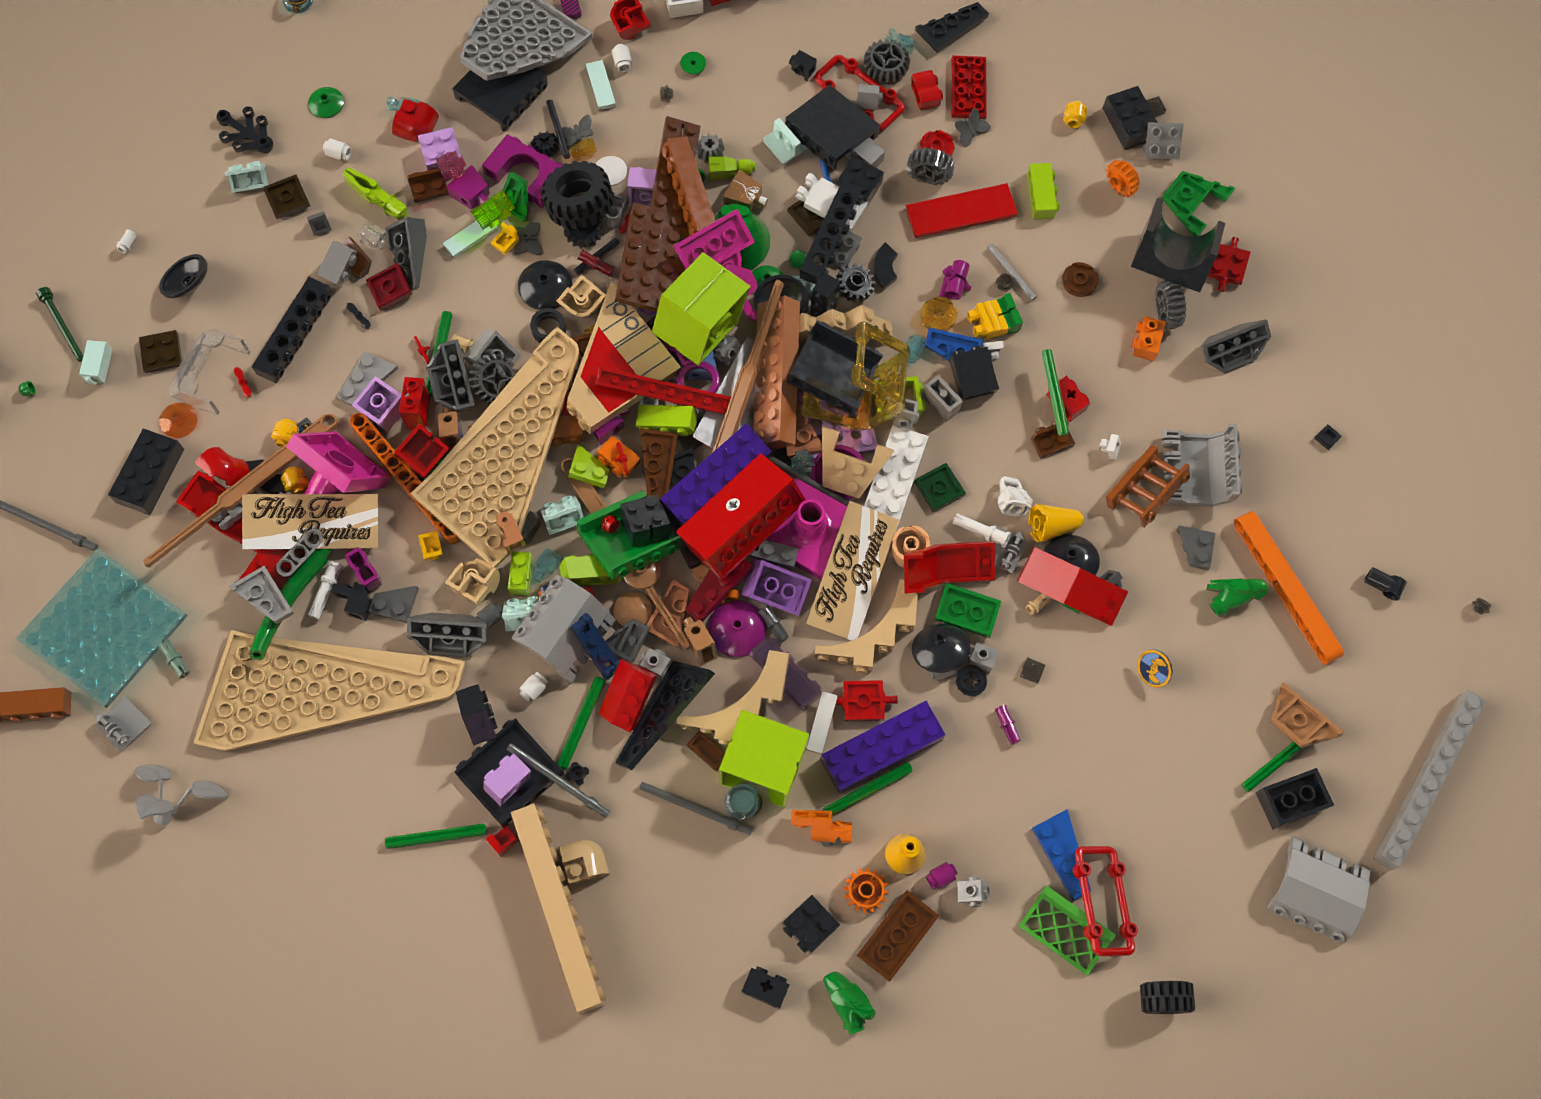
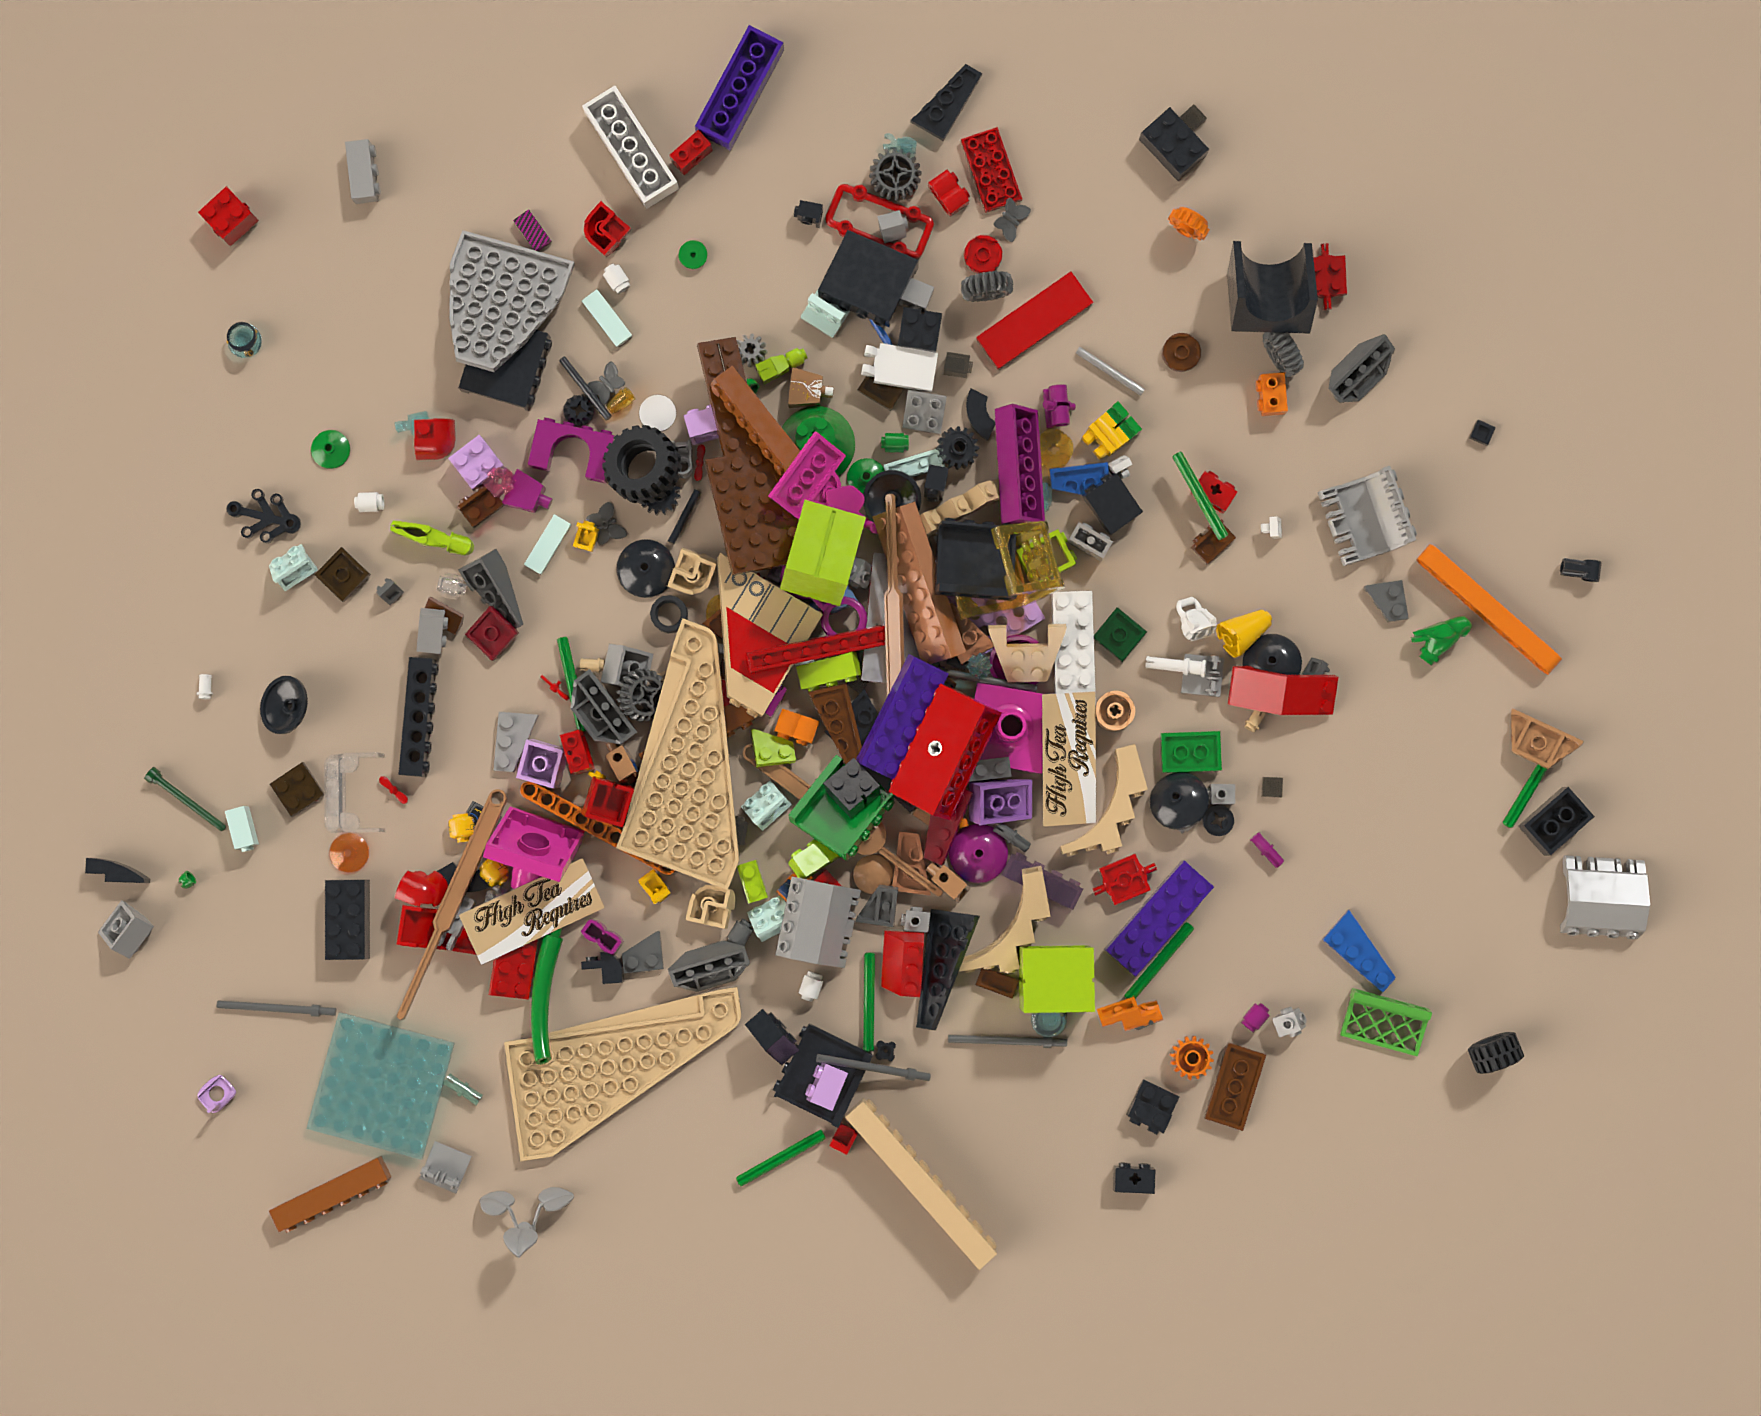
camera: 15 degrees left, 15 degrees up
light grey wing [229,566,294,624] -> none
light grey beam [276,529,323,576] -> none
white pin [308,560,344,620] -> none
black piece [347,303,371,329] -> none
clear neon green brick [470,190,515,230] -> none
nougat leg [496,512,525,553] -> none
green wing [497,172,528,222] -> none
clear light blue plate [532,548,563,583] -> none
tan brick [559,840,610,885] -> none
dark blue plate [571,613,620,680] -> none
dark red pin [577,249,615,277] -> none
red plate [602,516,620,534] -> none
red piece [614,442,629,476] -> none
clear smoke plate [660,85,673,102] -> none
black brick [799,180,864,285] -> none
white sticker [807,692,837,753] -> none
green animal [823,971,876,1035] -> none
yellow cone [885,834,926,875] -> none
light grey brick [891,397,919,430] -> none
red windscreen [903,541,995,594] -> none
clear smoke plate [996,274,1014,291] -> none
lime brick [1027,163,1059,219] -> none
yellow head [1063,101,1087,128] -> none
red bar [1072,846,1138,957] -> none
dark orange fence [1106,445,1191,528] -> none
shield [1137,649,1173,688] -> none
light grey hinge [1143,122,1184,159] -> none
green wing [1161,171,1235,237] -> none
light grey brick [1373,690,1486,870] -> none
clear smoke plate [1472,598,1491,615] -> none
none -> clear smoke brick [943,352,973,378]
none -> magenta brick [995,403,1045,529]

